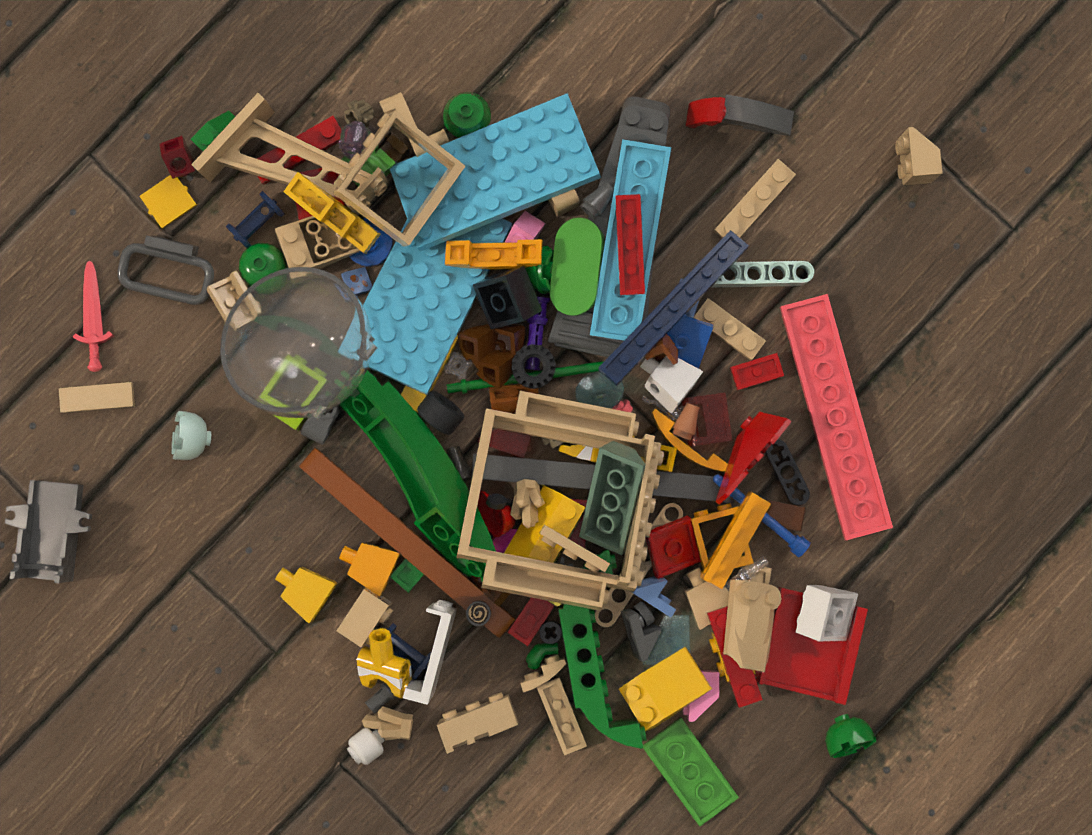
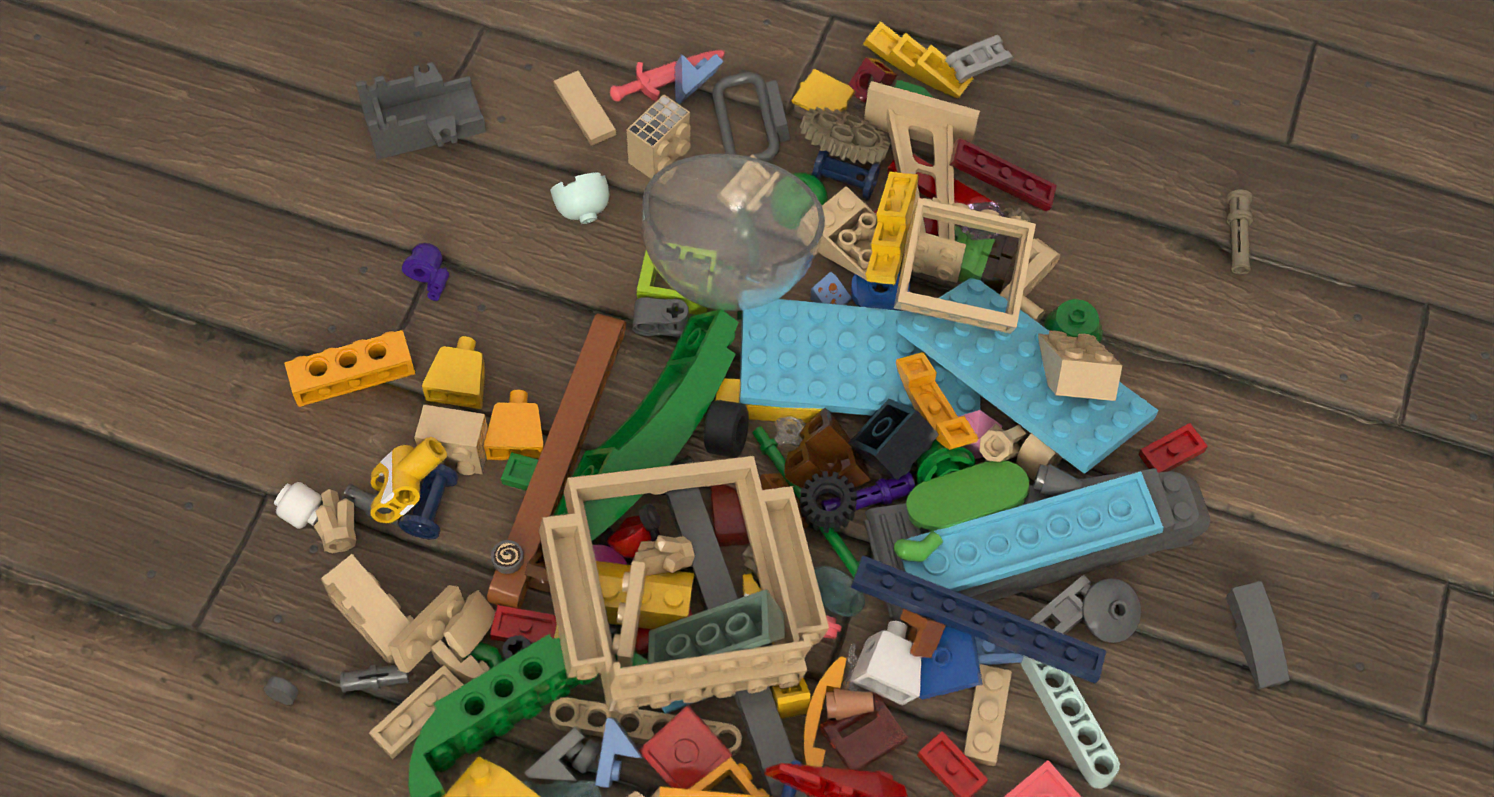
camera: 65 degrees right, 25 degrees down
white panel [403,600,457,705] -> none
red plate [615,194,645,295] -> none
red slope [686,97,726,128] -> none
tan plate [714,159,796,238] -> none
none -> dark grey tile [264,676,299,705]
none -> light orange brick [284,330,415,407]
none -> dark grey pin [340,664,409,693]
none -> tan plate [388,585,465,673]
none -> dark purple piece [402,243,449,301]
none -> tan slope [443,590,496,658]
none -> tan brick [627,95,691,181]
none -> medium blue slope [675,54,723,105]
none -> dark tan gear [799,107,890,164]
none -> yellow slope [863,21,974,99]
none -> bright green arm [894,531,943,562]
none -> light grey plate [945,35,1013,83]
none -> dark red tile [949,138,1057,212]
none -> tan rock [980,423,1026,462]
none -> light grey plate [1029,575,1091,634]
none -> tan slope [1038,331,1123,401]
none -> dark grey dish [1082,579,1141,643]
none -> red plate [1138,423,1208,473]

